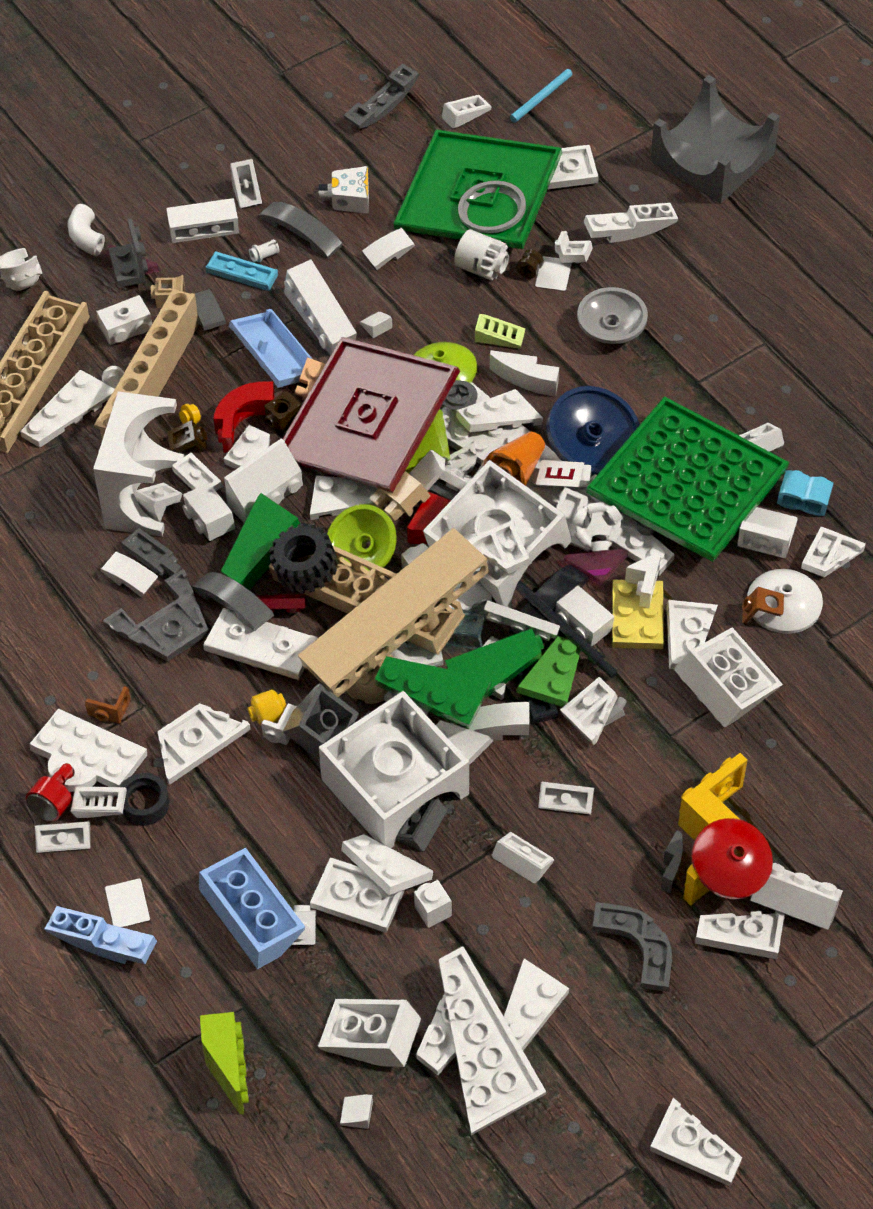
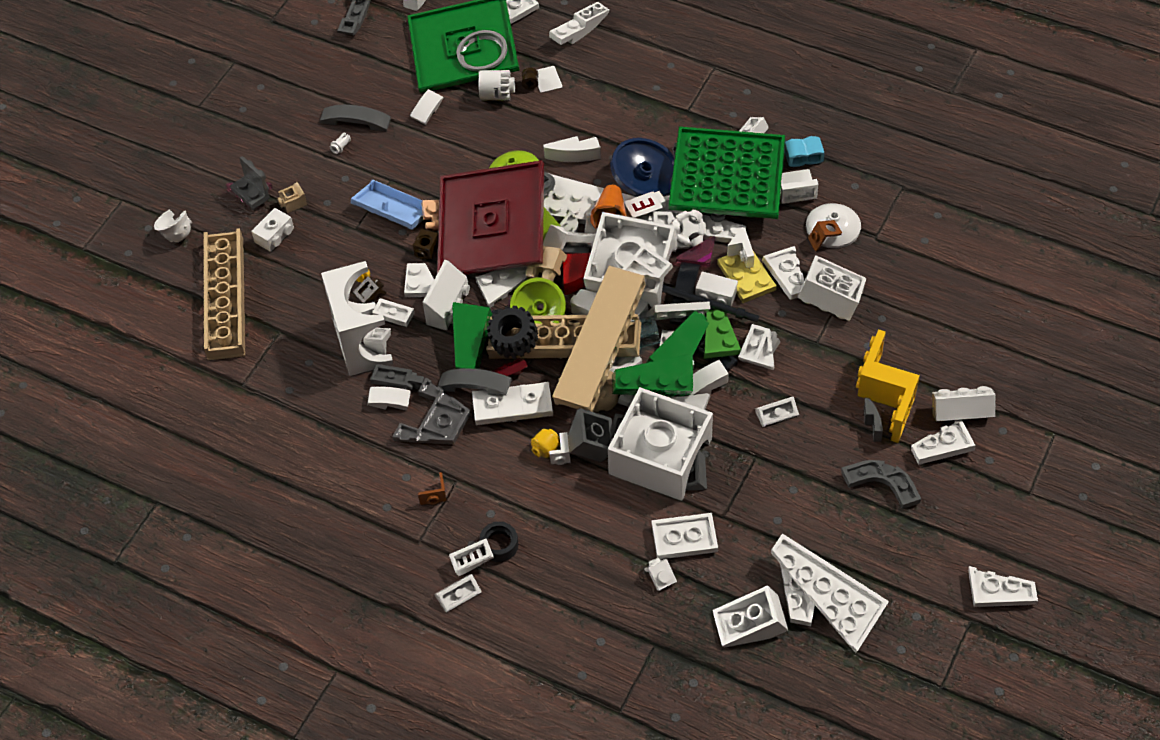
camera: 25 degrees left, 0 degrees up
white wing [20,370,115,447] -> none
white plate [26,709,147,821] -> none
light blue slope [45,906,157,964] -> none
white cylinder [67,204,105,256] -> none
tan tile [94,289,199,440] -> none
white plate [102,366,124,389] -> none
white sticker [105,879,150,927] -> none
white wing [158,703,251,784] -> none
white brick [166,198,239,243] -> none
white brick [183,482,235,541] -> none
dark grey slope [195,289,226,331] -> none
light blue slope [199,848,305,969] -> none
lime slope [200,1012,249,1114] -> none
medium azure tile [206,251,278,291] -> none
red arch [213,382,275,453] -> none
white slope [230,159,262,208] -> none
white wedge [284,260,357,355] -> none
white torso [319,166,369,213] -> none
white slope [340,1094,373,1129] -> none
white wing [341,834,433,895] -> none
white slope [360,312,392,338] -> none
white brick [414,880,452,928] -> none
white wing [456,389,543,432] -> none
yellowish green slope [475,314,525,349] -> none
white slope [492,832,554,883] -> none
white wing [504,959,569,1050] -> none
white bracket [555,231,593,263] -> none
light grey dish [577,287,648,344] -> none
red dish [692,818,773,899] -> none
white wing [801,527,865,577] -> none

